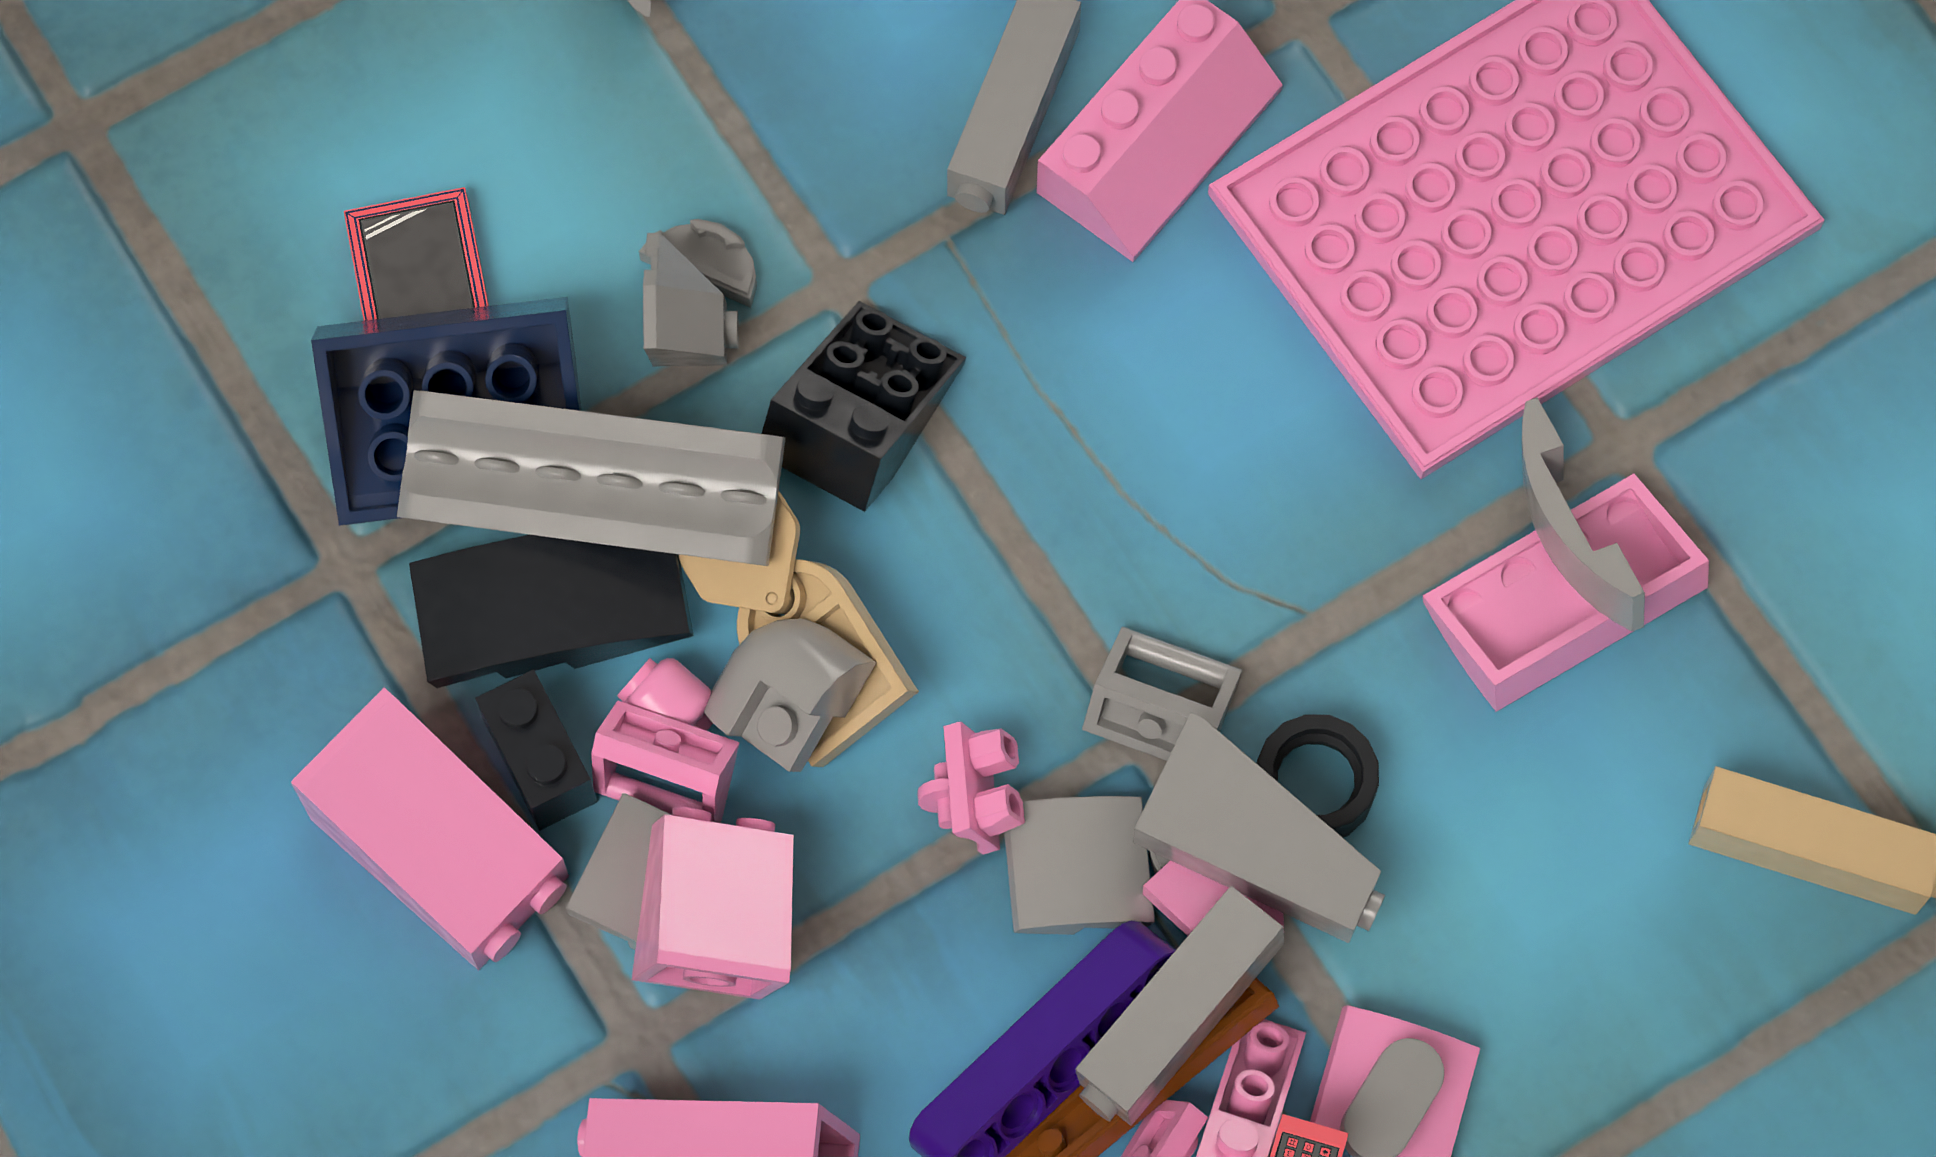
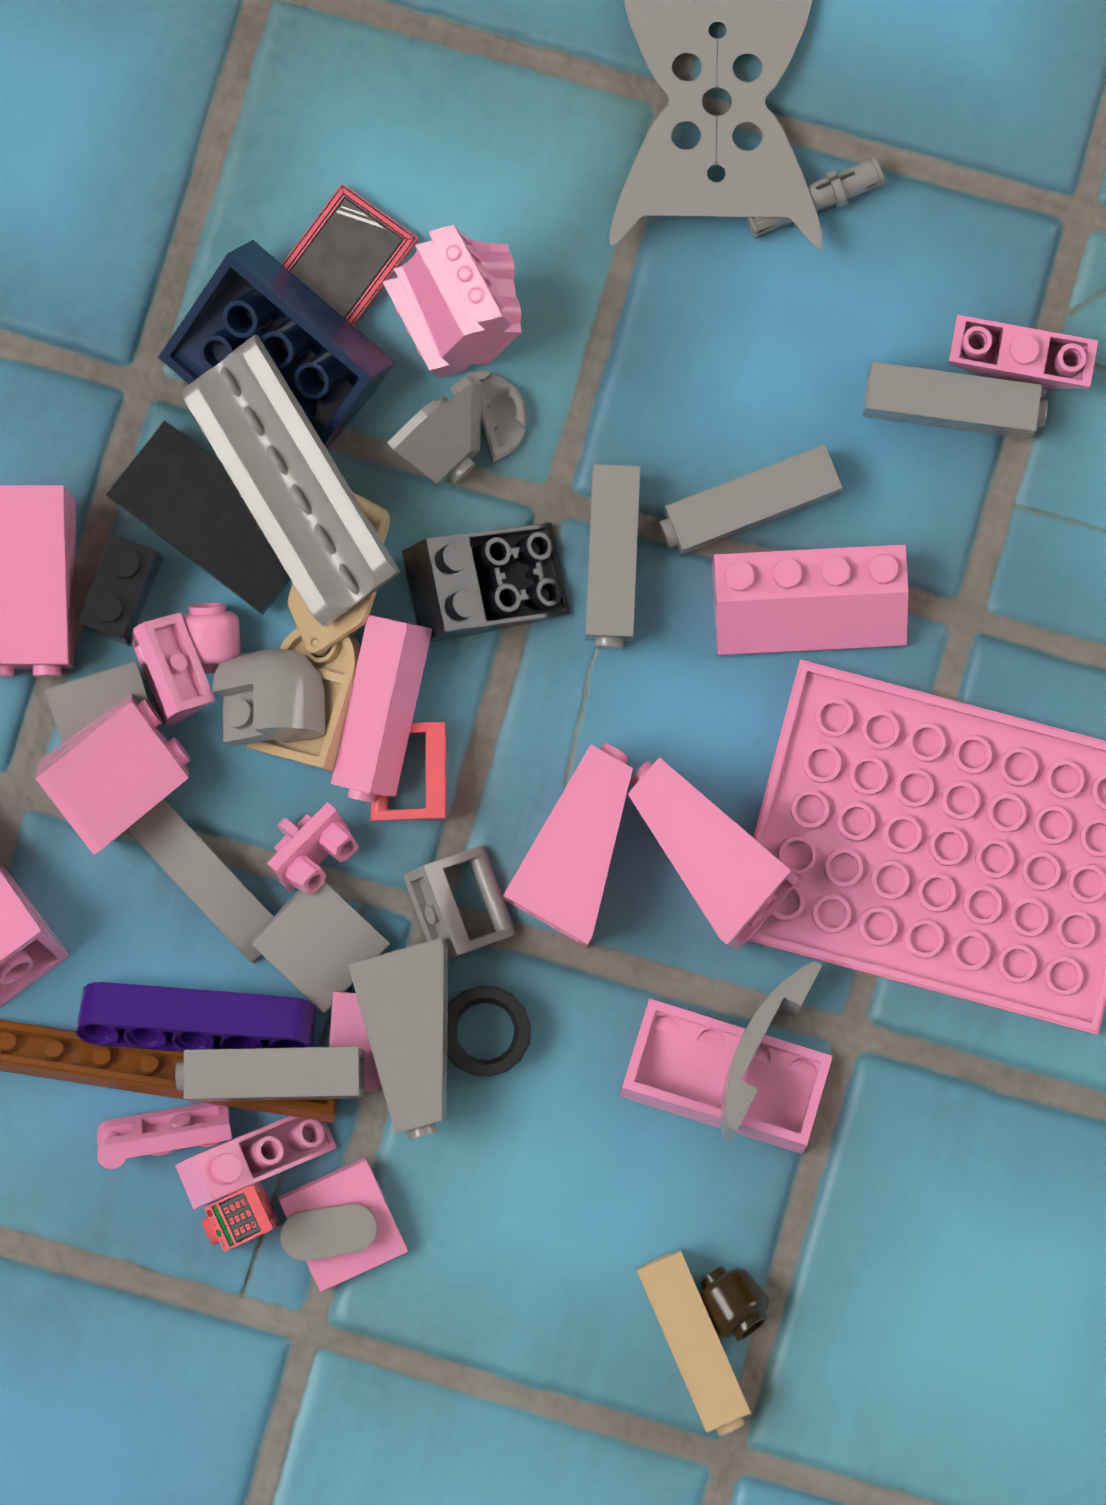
camera: 50 degrees right, 15 degrees up
none -> light grey slope [127,799,274,963]
none -> bright pink brick [331,615,432,803]
none -> coral tile [370,722,447,822]
none -> bright pink slope [382,224,522,378]
none -> bright pink slope [503,742,633,947]
none -> light grey brick [585,464,640,650]
none -> bright pink slope [628,757,800,952]
none -> dark brown head [700,1266,769,1341]

